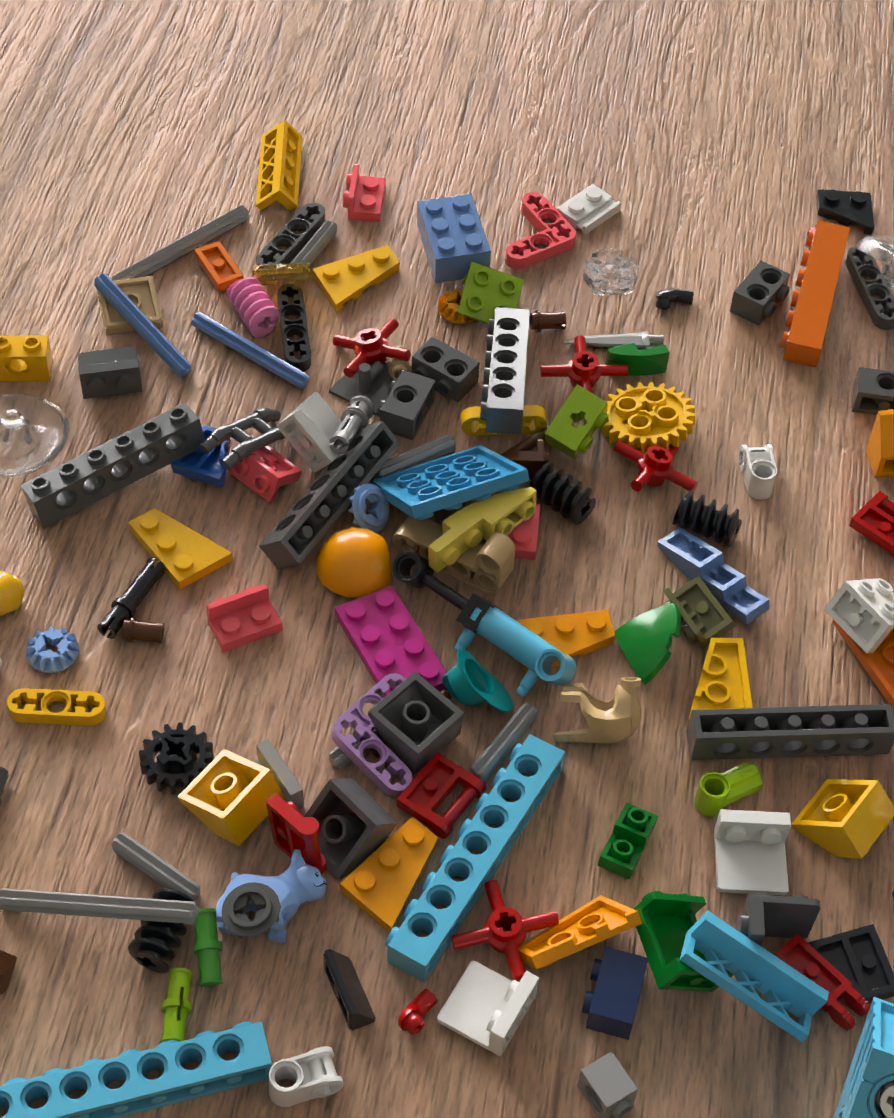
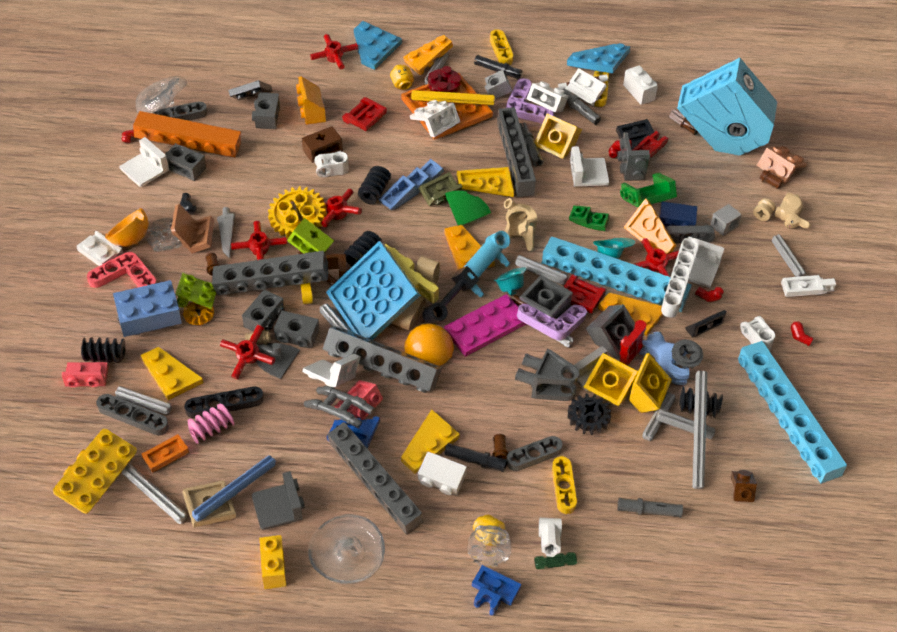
camera: 95 degrees left, 0 degrees up
light blue gear [25,626,79,673] -> none
lime pin [160,967,193,1043] -> none
medium blue axle [191,312,310,389] -> none
bright green pin [193,908,223,987] -> none
coral bracket [206,584,283,652] -> none
clear yellow plate [252,262,311,285] -> none
yellow fence [256,120,303,211] -> none
light grey pin [329,395,374,454] -> none
light blue gear [348,483,389,532] -> none
green slope [605,343,670,376] -> none
medium azure fence [680,910,829,1042] -> none
lime piece [694,762,763,817] -> none
black wing [816,189,874,235] -> none
none -> yellow bracket [53,428,137,514]
none -> black piece [81,337,126,363]
none -> light orange cylinder [105,208,149,247]
none -> white bracket [120,137,169,187]
none -> nougat bracket [171,204,215,253]
none -> reddish brown brick [302,126,343,163]
none -> white brick [418,452,467,496]
none -> dark grey beam [507,436,562,471]
none -> dark grey piece [515,349,579,401]
none -> dark grey pin [520,123,544,167]
none -> teal piece [593,238,636,259]
none -> red arm [608,140,632,158]
none -> yellow slope [629,353,672,413]
none -> light grey axle [656,409,715,439]
none -> white beam [661,238,699,318]
none -> dark grey beam [665,225,715,243]

